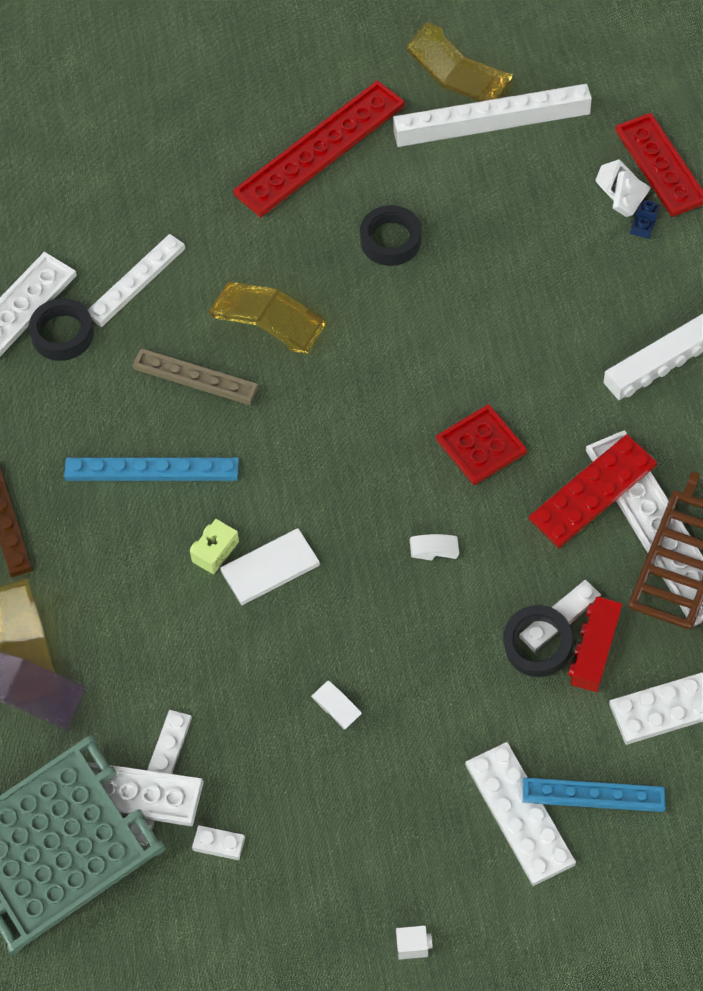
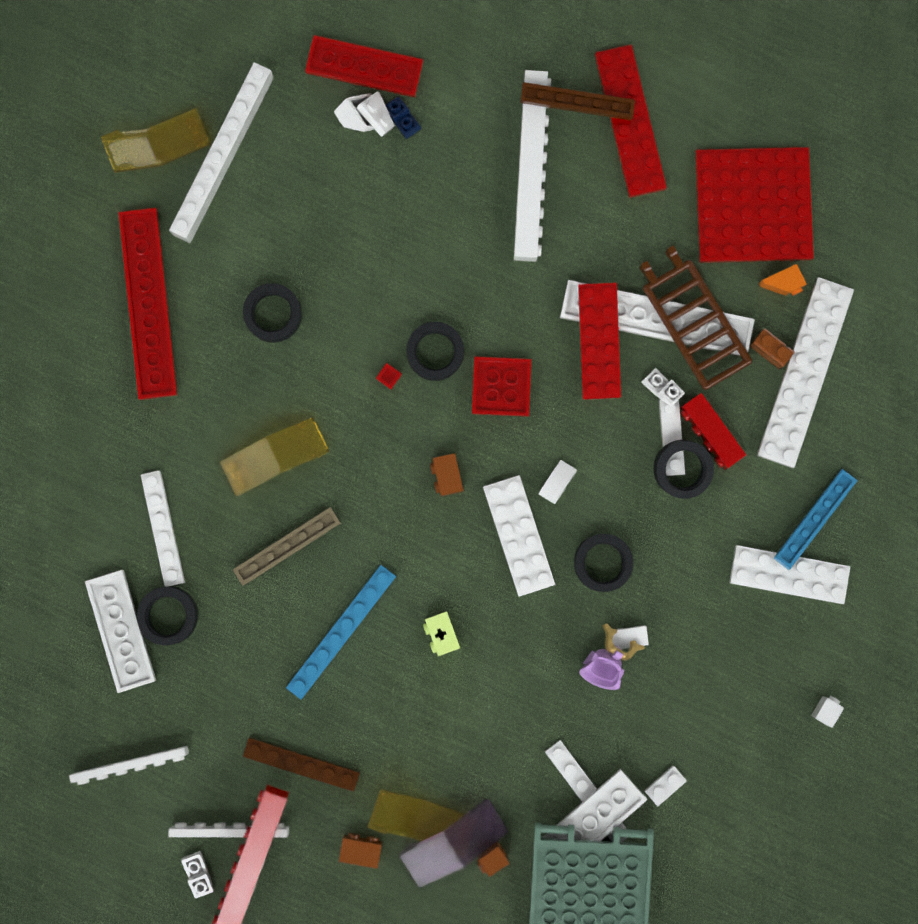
camera: 60 degrees left, 25 degrees up
white tile [220,528,320,606] -> none
none -> red plate [375,363,402,390]
none -> black tyre [406,322,464,381]
none -> dark orange brick [430,453,464,497]
none -> dark orange brick [477,840,509,877]
none -> white plate [483,475,555,597]
none -> black tyre [574,534,633,592]
none -> lavender helmet [579,624,645,690]
none -> white slope [641,368,685,406]

